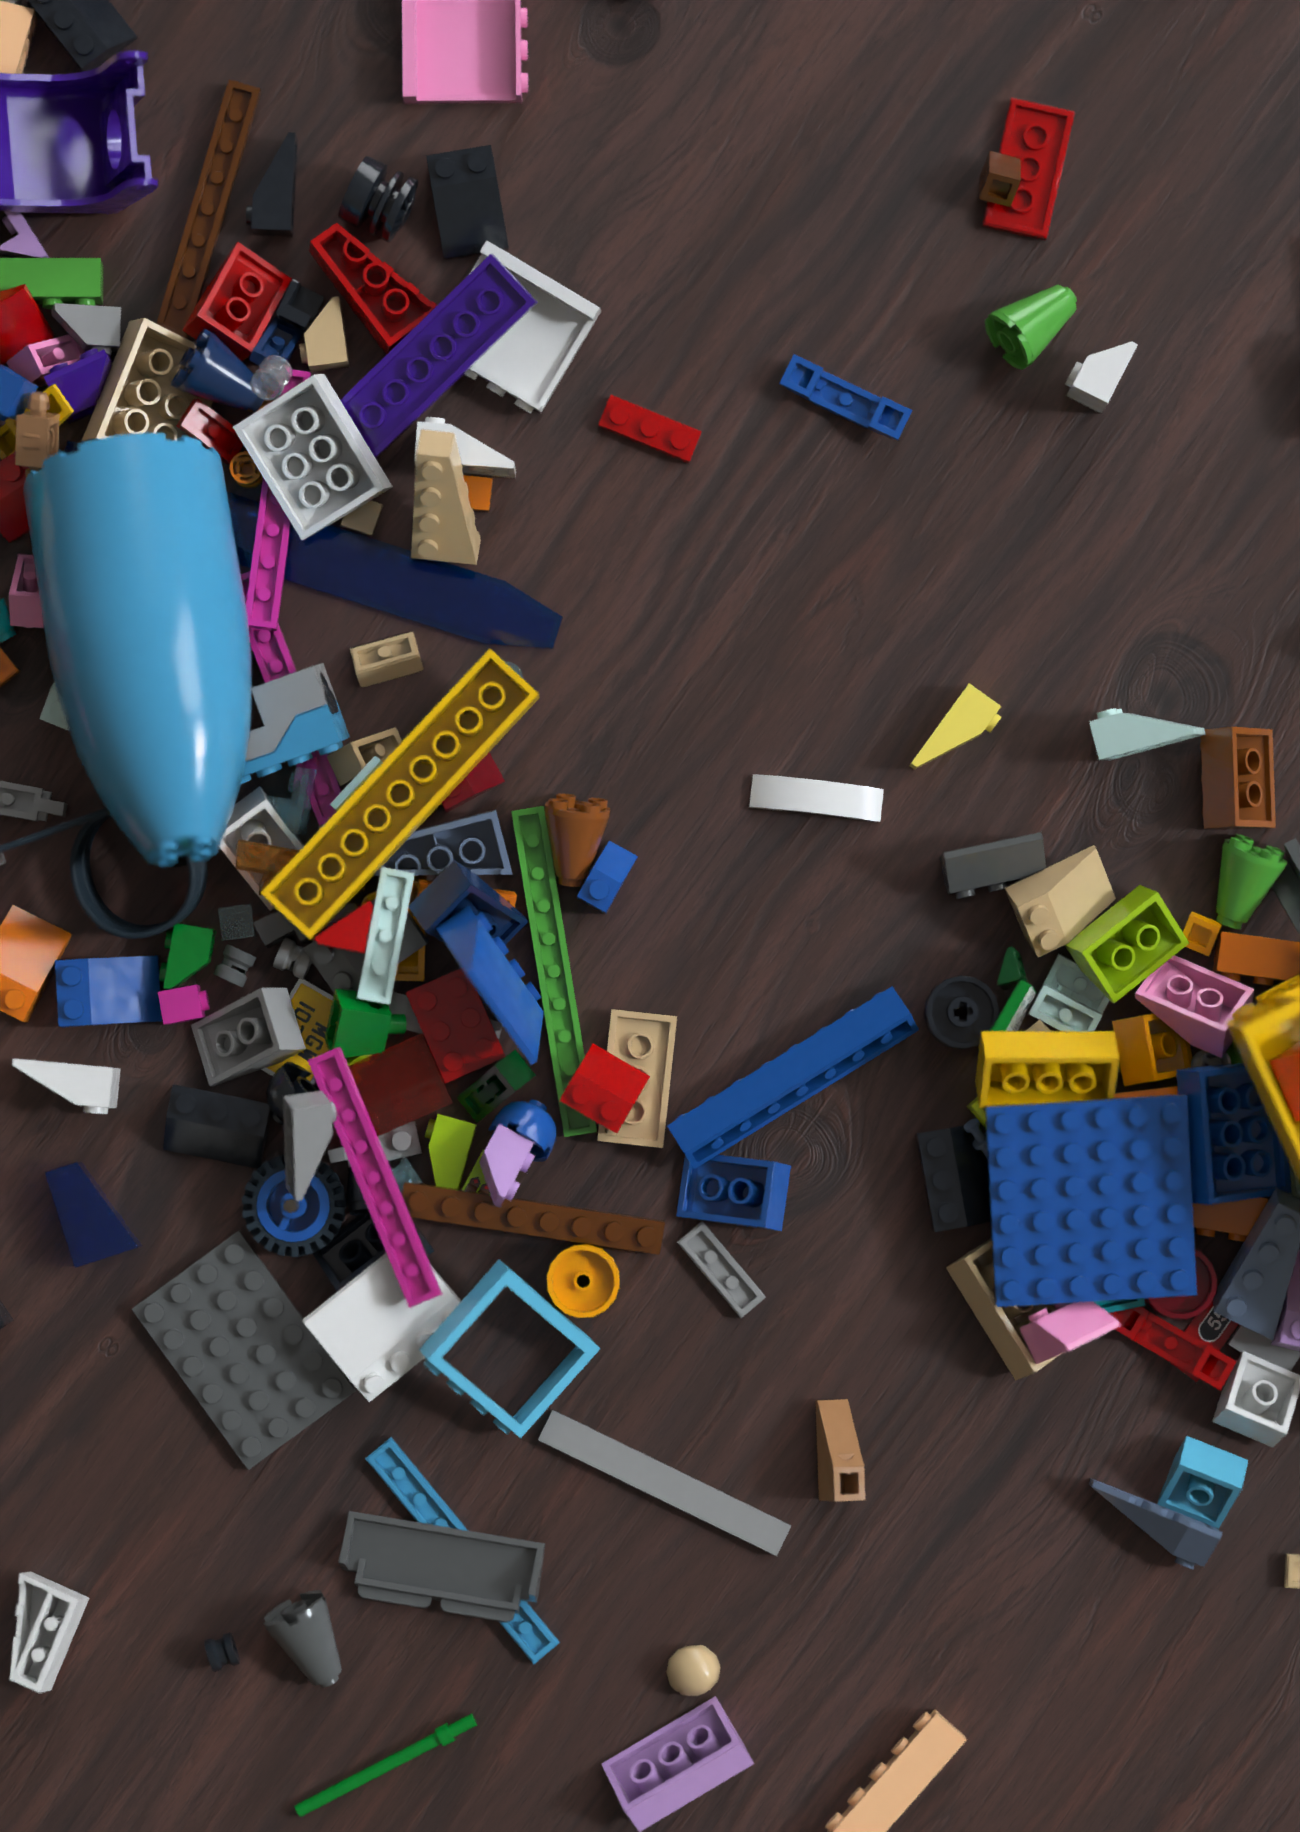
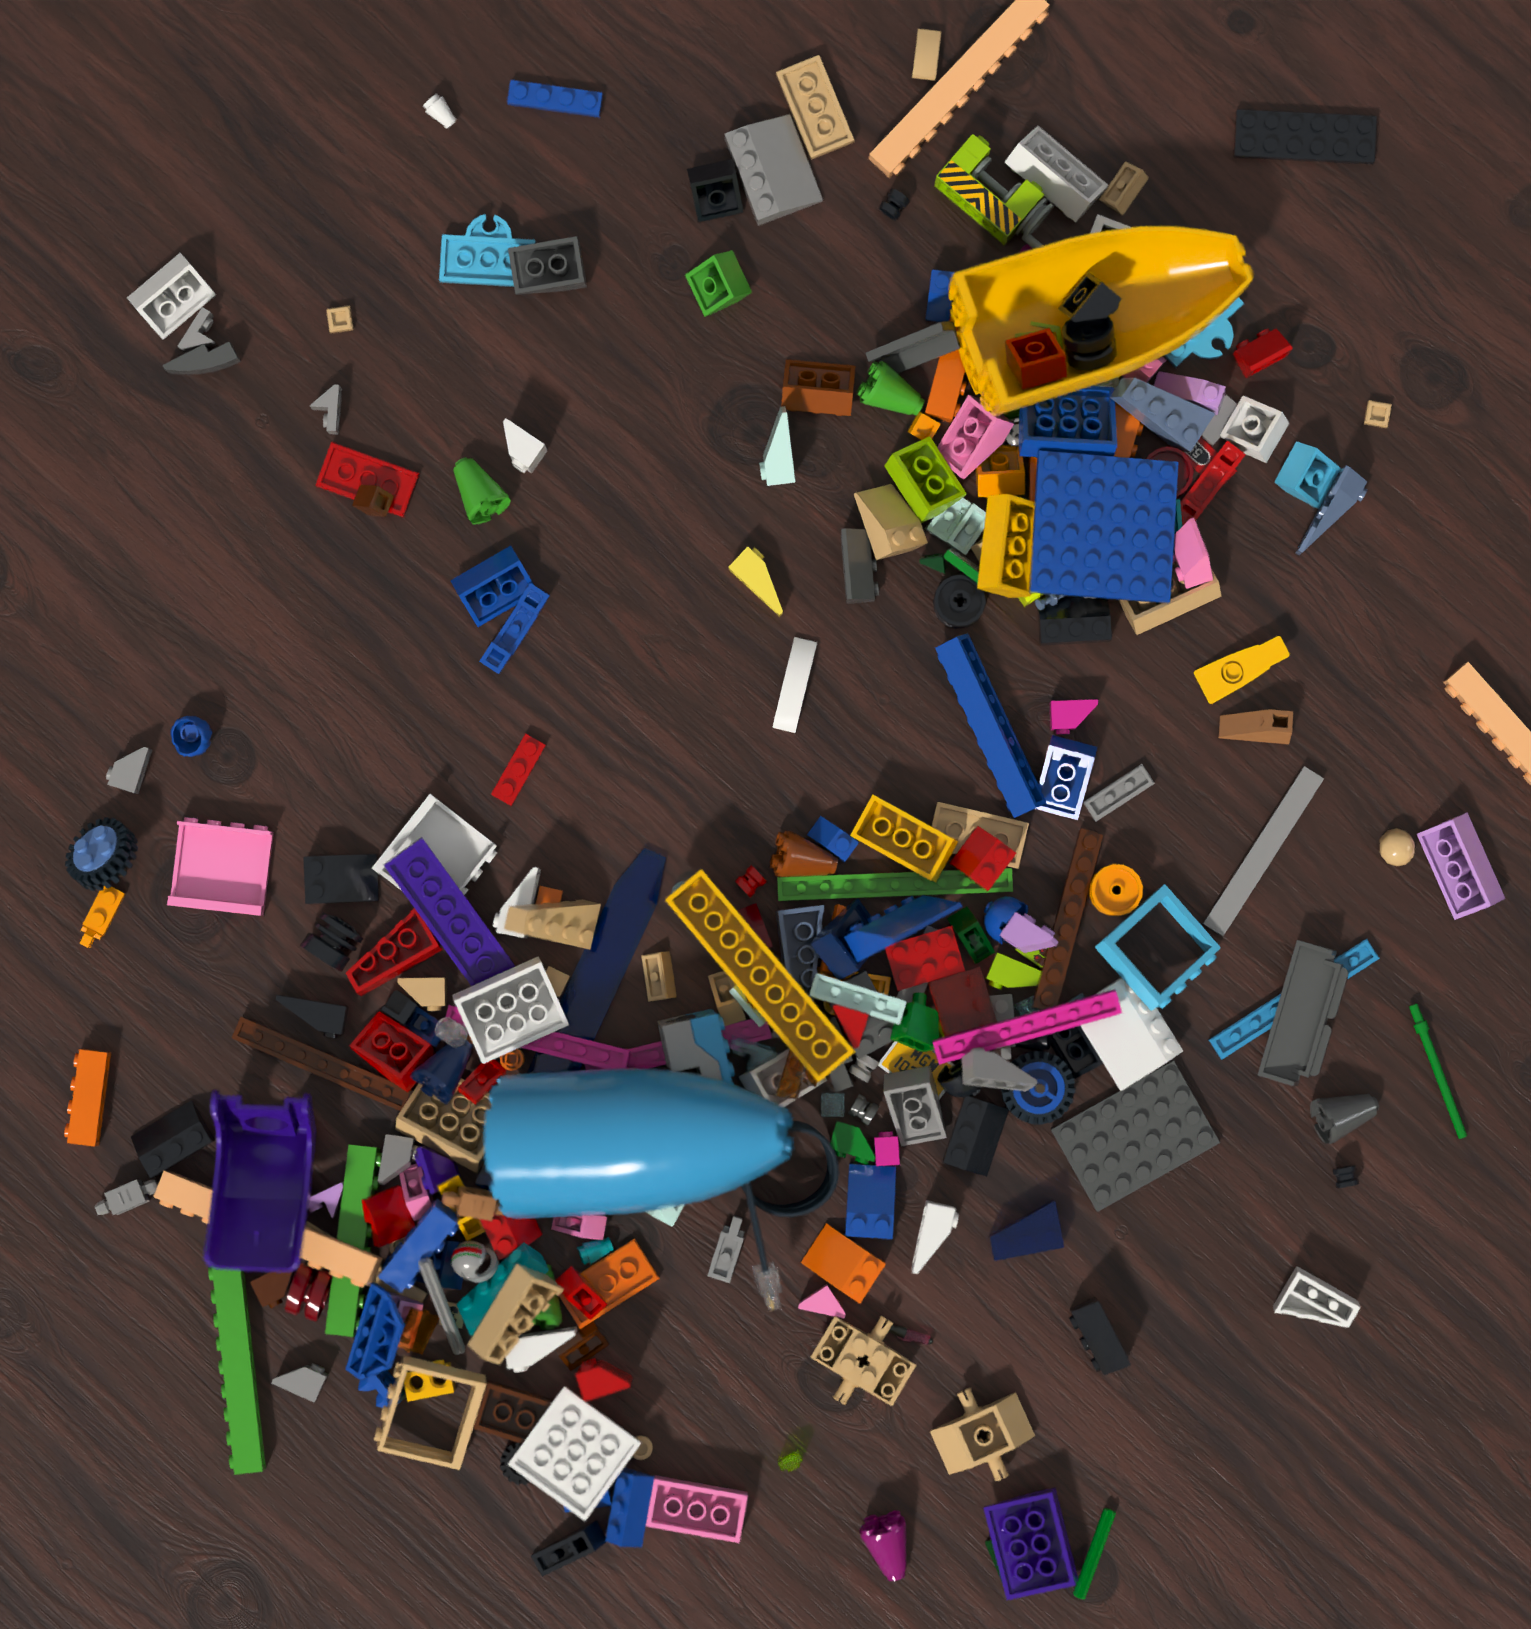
camera: 75 degrees left, 0 degrees up
none -> light grey slope [310,384,342,435]
none -> tan tile [326,306,354,333]
none -> blue slope [450,546,535,627]
none -> red wheel [735,865,767,898]
none -> yellow brick [850,795,959,882]
none -> dark pink slope [1049,700,1098,735]
none -> yellow piece [1194,636,1290,704]

